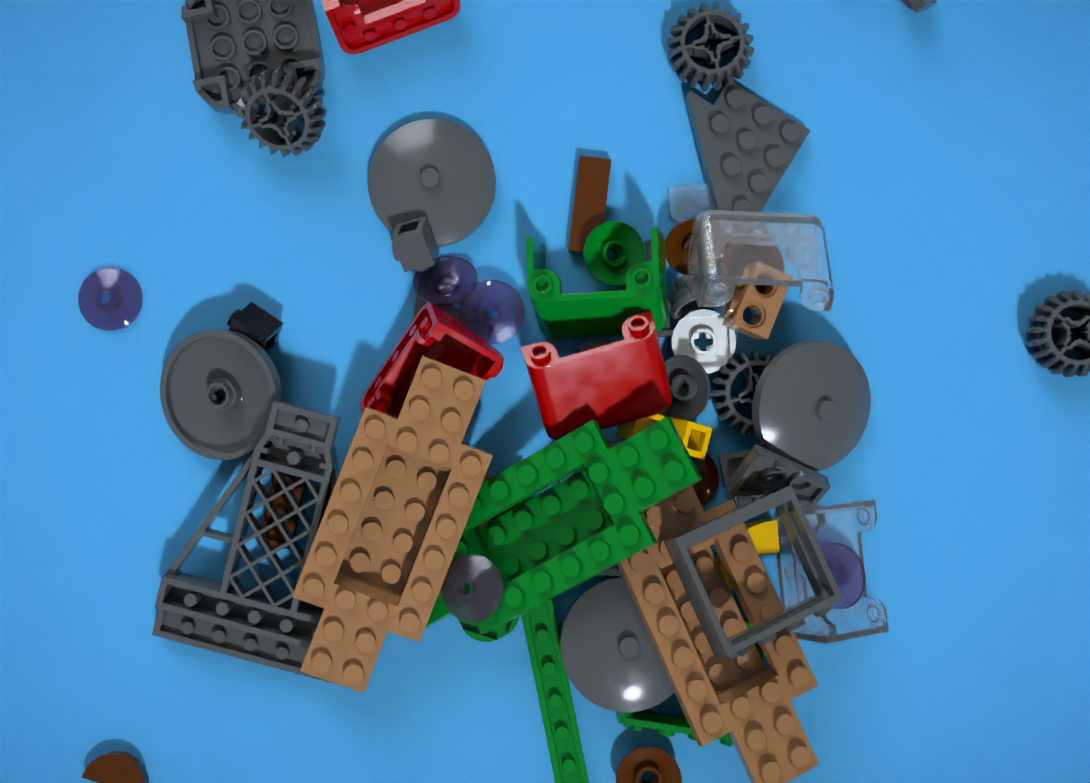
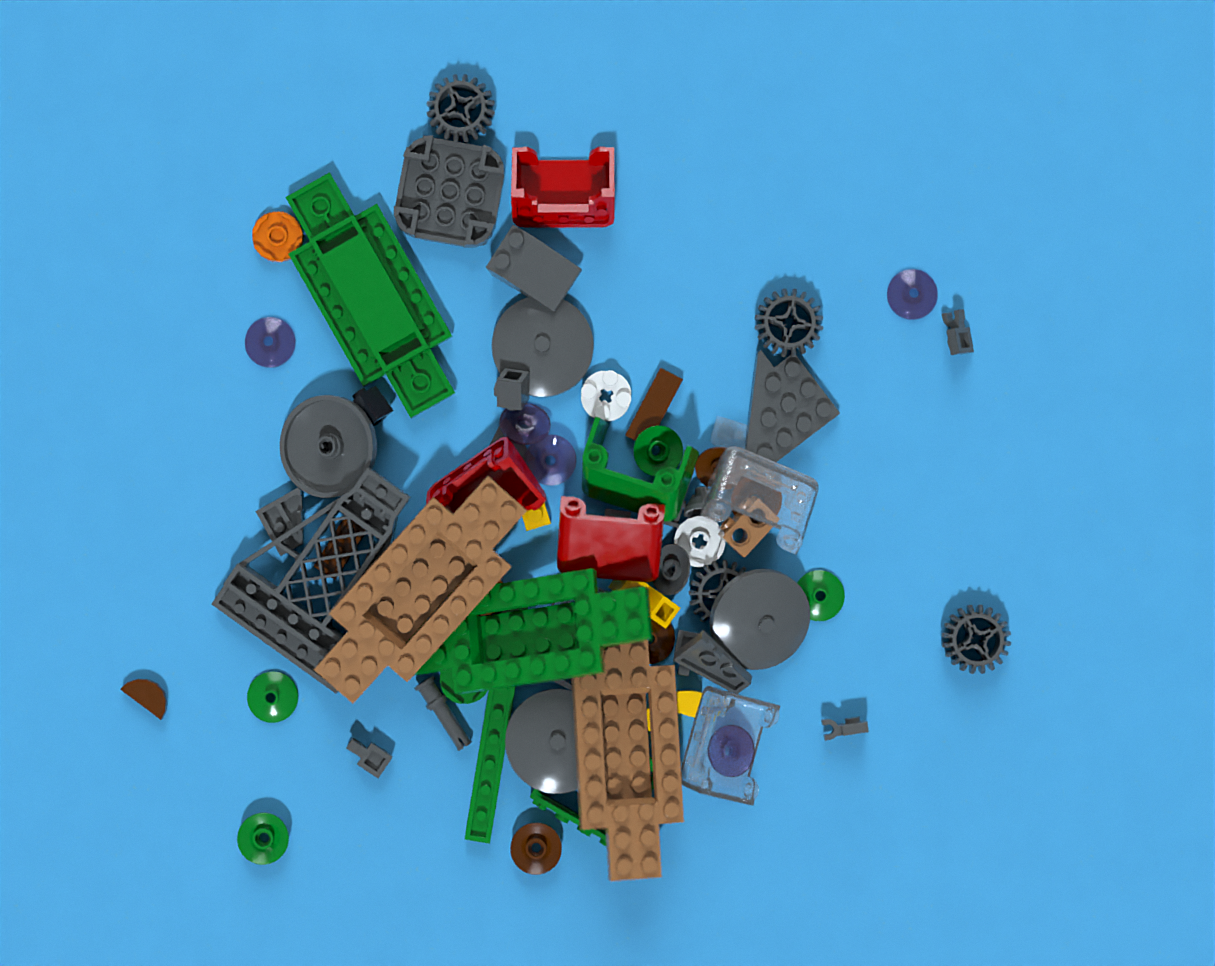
camera: 20 degrees right, 0 degrees up
dark grey gear [237,68,327,157] -> none
dish [441,554,504,622] -> none
dark grey window [663,485,843,660] -> none
none -> green dish [247,671,299,723]
none -> orange tile [252,211,303,262]
none -> dark grey wing [255,487,304,556]
none -> green piece [285,172,456,419]
none -> dark grey plate [346,738,393,778]
none -> dark grey pin [414,676,472,751]
none -> dark grey slope [486,225,582,313]
none -> yellow plate [522,502,551,531]
none -> white plate [581,370,631,422]
none -> green dish [797,570,845,621]
none -> dark grey plate [821,716,869,741]

